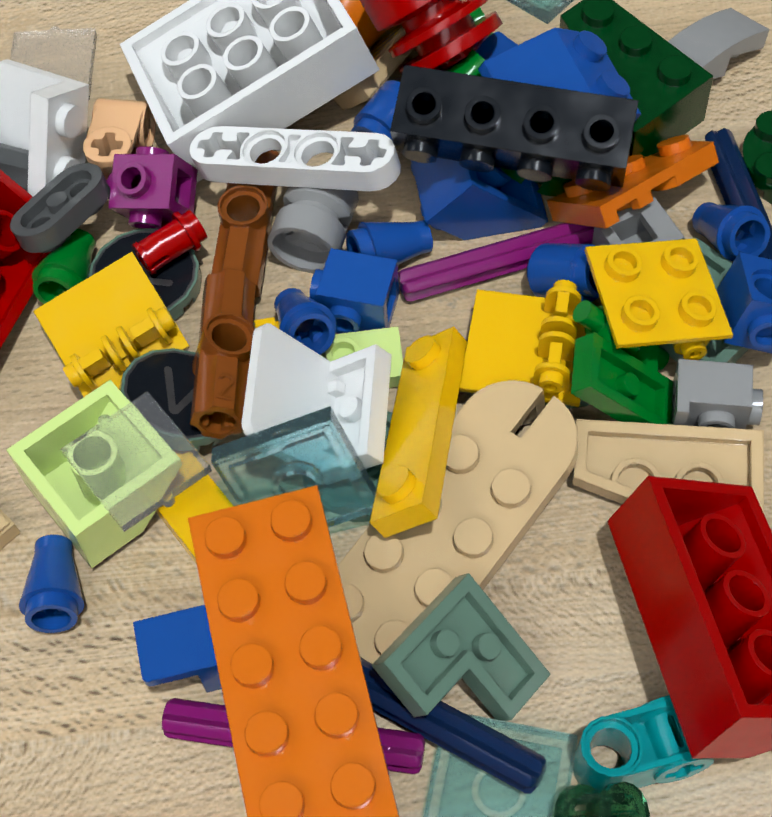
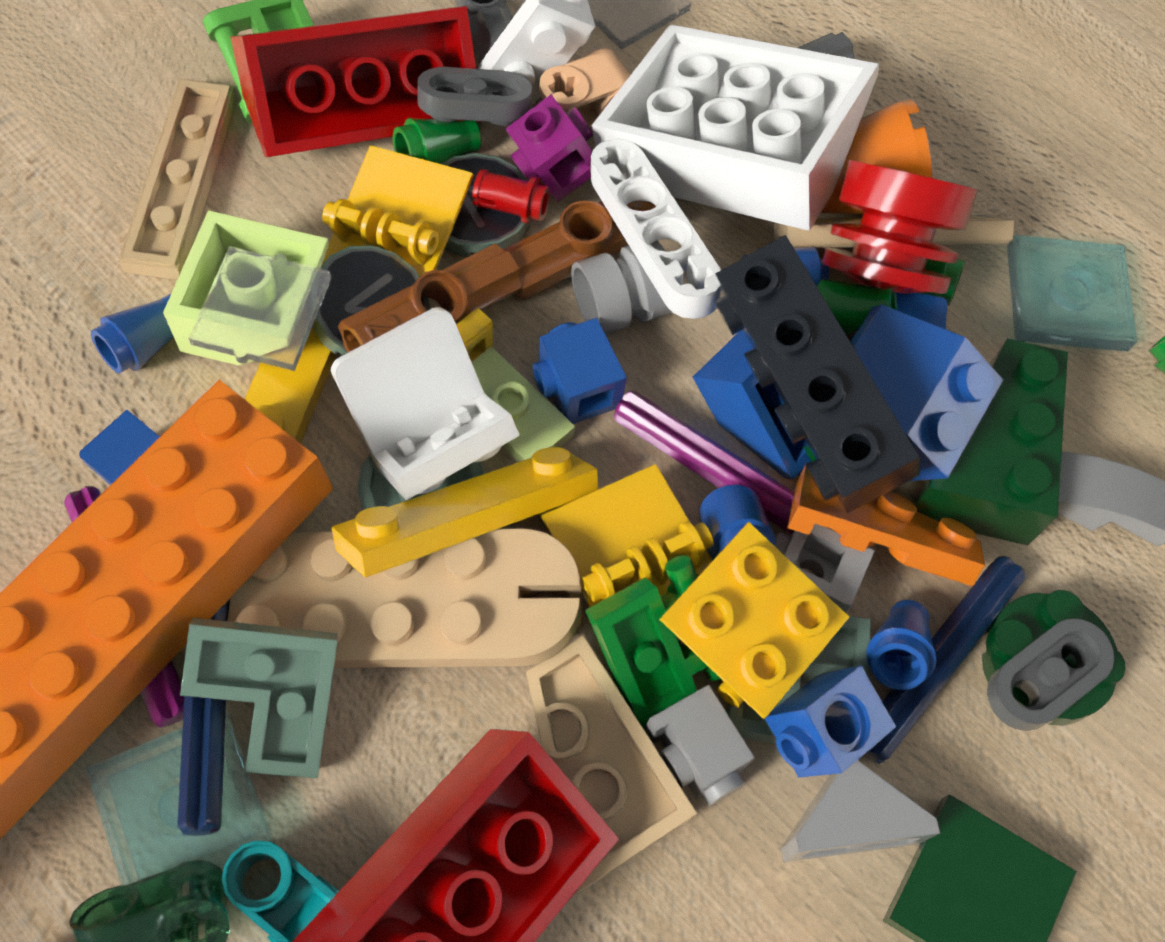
camera: 40 degrees right, 5 degrees up
clear light blue tile [211,406,377,527] -> none
blue cone [274,288,336,355] -> none
blue cone [346,220,433,265] -> none

